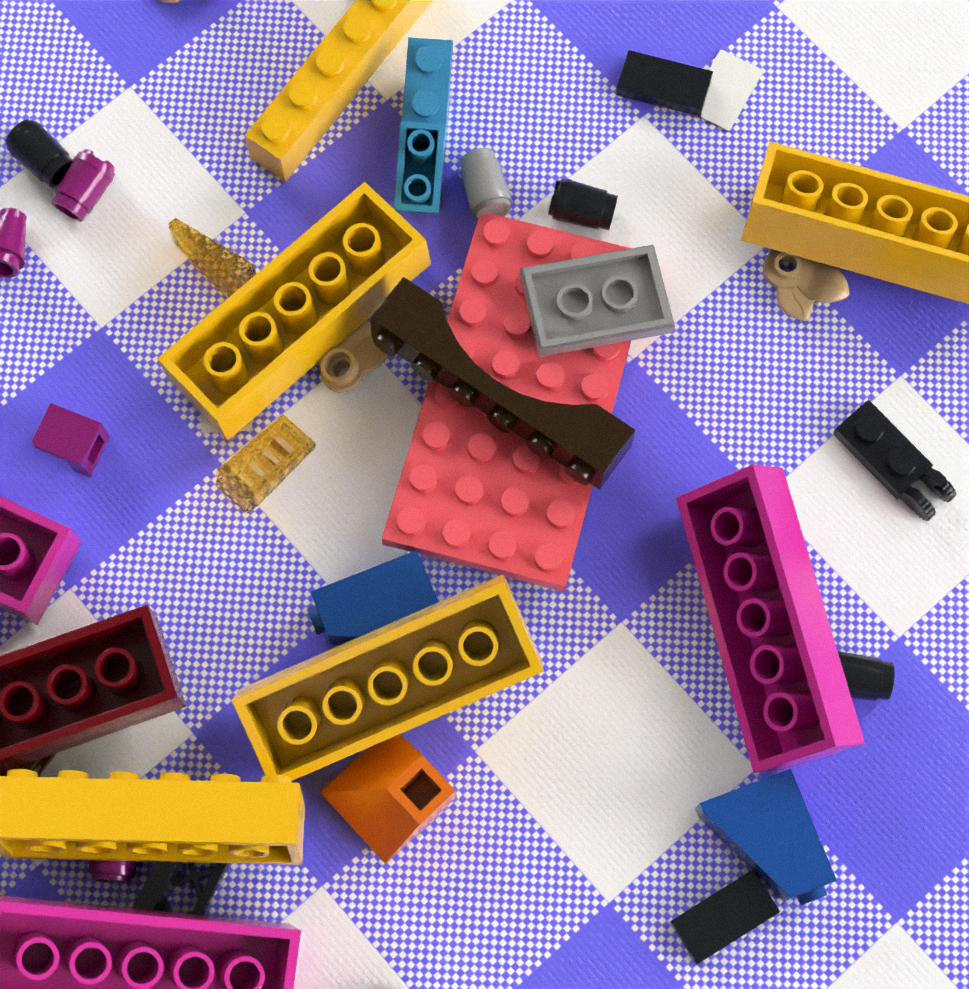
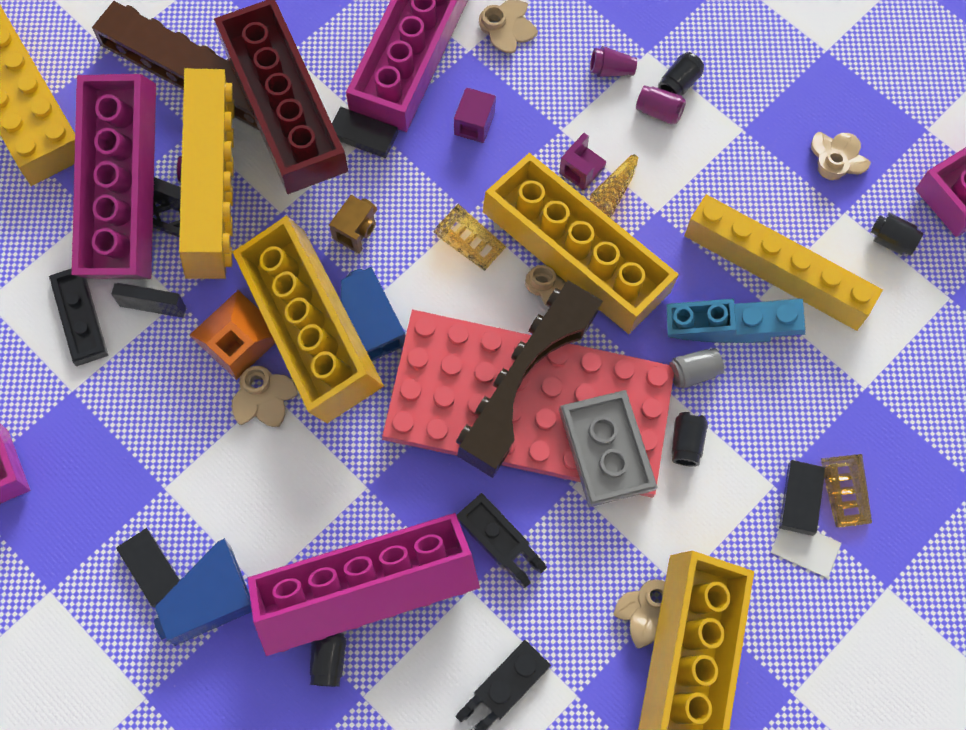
camera: 85 degrees right, 5 degrees down
none -> black tile [111,283,186,318]
none -> tan plate [232,366,298,427]
none -> pearl gold brick [329,195,377,254]
none -> black tile [332,107,398,158]
none -> black hinge [456,493,547,588]
none -> magenta panel [559,133,606,190]
none -> clear yellow slope [821,454,872,527]

